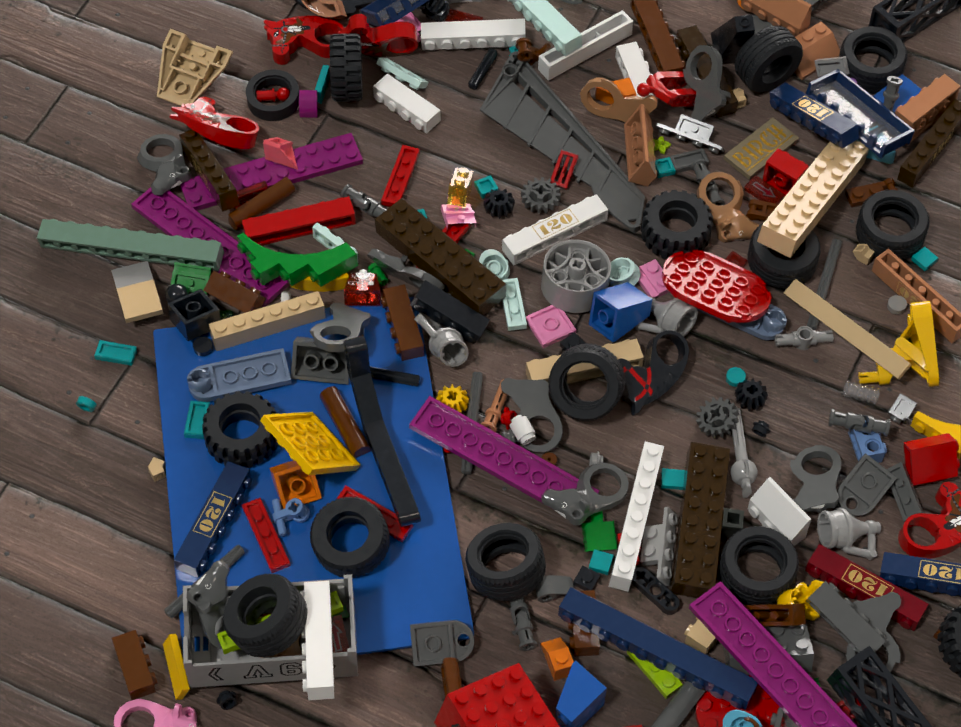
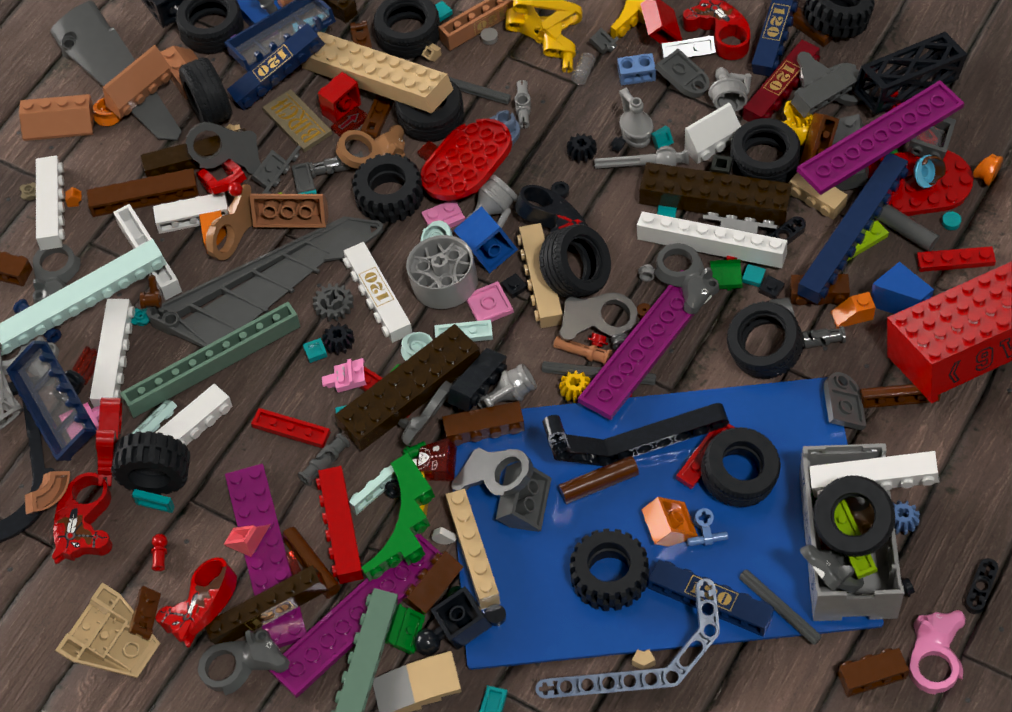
camera: 80 degrees left, 0 degrees up
yellow tile [163,634,190,700] -> none
teal tile [184,401,210,439] -> none
sand blue plate [187,348,292,402] -> none
red tile [242,498,291,573] -> none
black tyre [246,69,299,121] -> none
yellow plate [260,412,360,475] -> none
magenta brick [299,90,318,118] -> none
black axle [370,366,420,386] -> none
clear yellow brick [447,168,474,207] -> none
black axle [468,48,497,90] -> none
white brick [509,415,536,445] -> none
red tile [551,150,579,190] -> none
dark grey gear [696,397,739,438] -> none
black slope [711,14,755,64] -> none
teal tile [726,367,746,387] -> none
tan tile [784,279,911,380] -> none
dark grey animal [790,445,841,512] -> none
light grey tile [814,56,850,78] -> none
dark grey piece [828,409,890,437] -> none
none -> sand green brick [120,302,301,418]
none -> reddish brown plate [128,586,161,641]
none -> sand blue beam [536,578,720,698]
none -> black tile [551,181,569,199]
none -> light grey piece [619,88,654,148]
none -> teal plate [651,125,674,150]
none -> medium blue gear [893,500,920,535]

